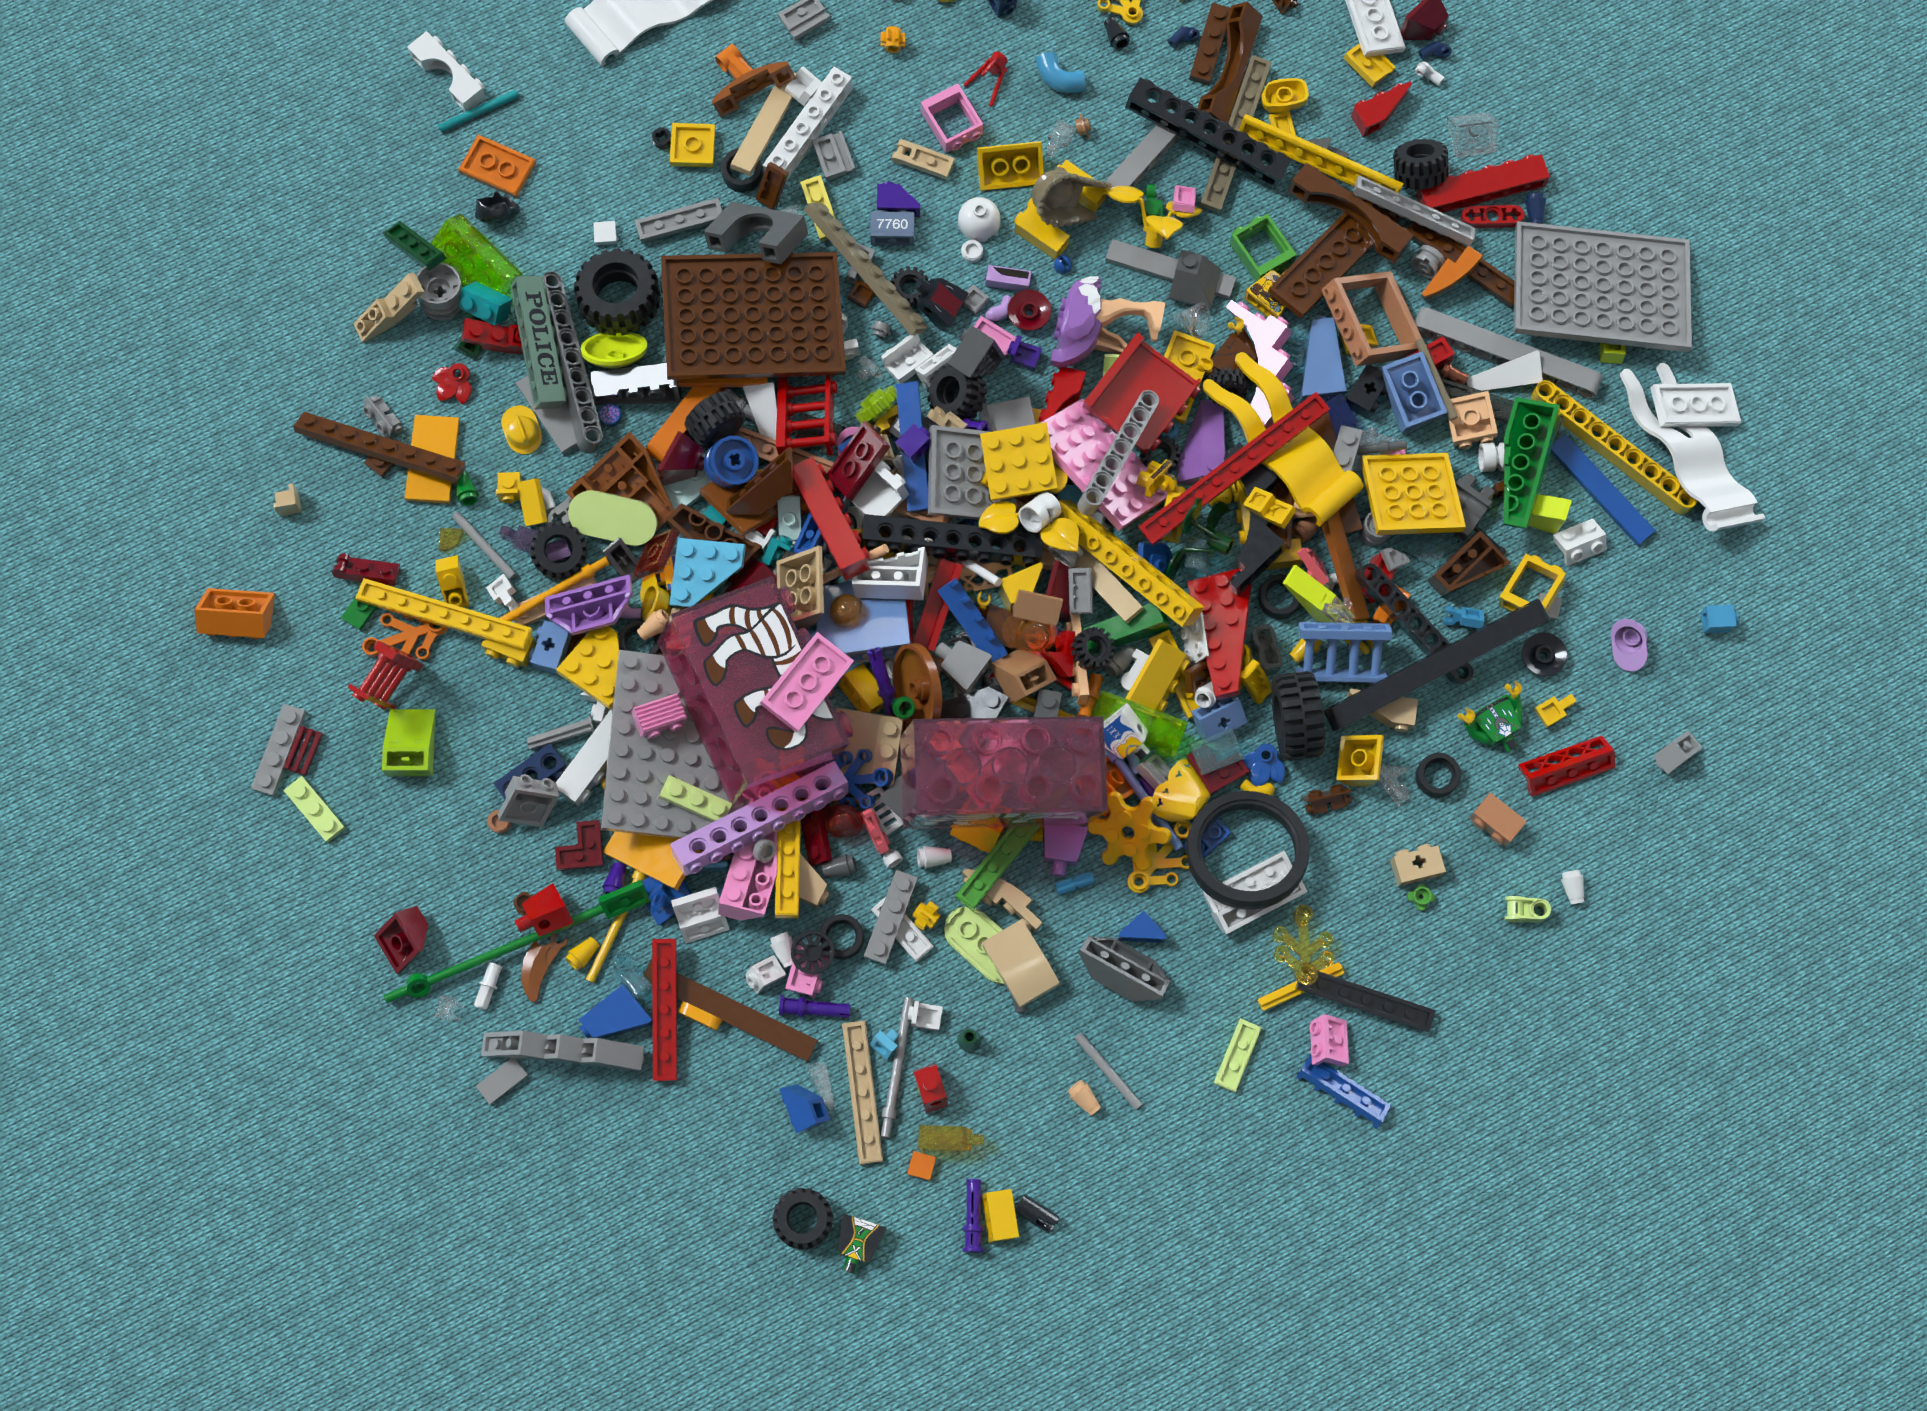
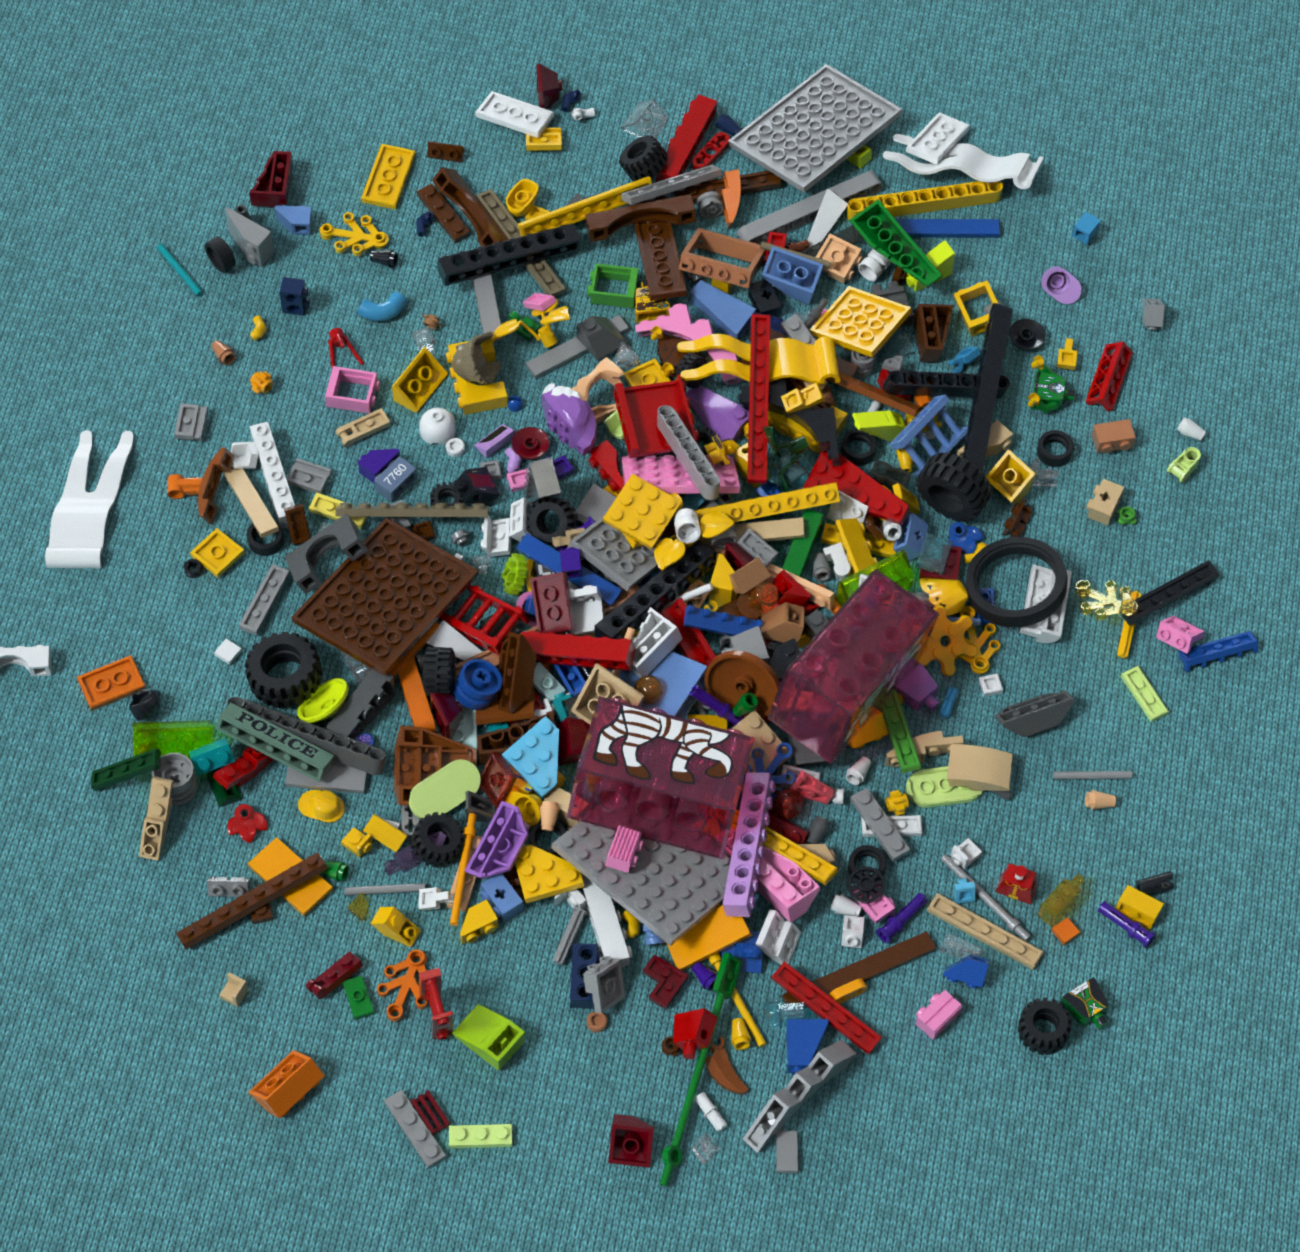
camera: 50 degrees left, 15 degrees down
yellow tile [355,578,533,651] -> none
teal bar [438,89,519,133] -> none
yellowish green plate [658,775,732,822] -> none
light grey tile [753,838,776,863] -> none
bright pink plate [760,632,854,733] -> none
dark green cone [957,1029,981,1052] -> none
black tyre [1071,627,1116,671] -> none
blue slope [1118,911,1166,943] -> none
coral wing [1297,547,1329,585] -> none
clear tile [1322,597,1355,623] -> none
red slope [1351,81,1412,137] -> none
white bracket [1553,519,1607,566] -> none
none -> bright pink brick [915,990,963,1040]
none -> white tile [978,674,1003,697]

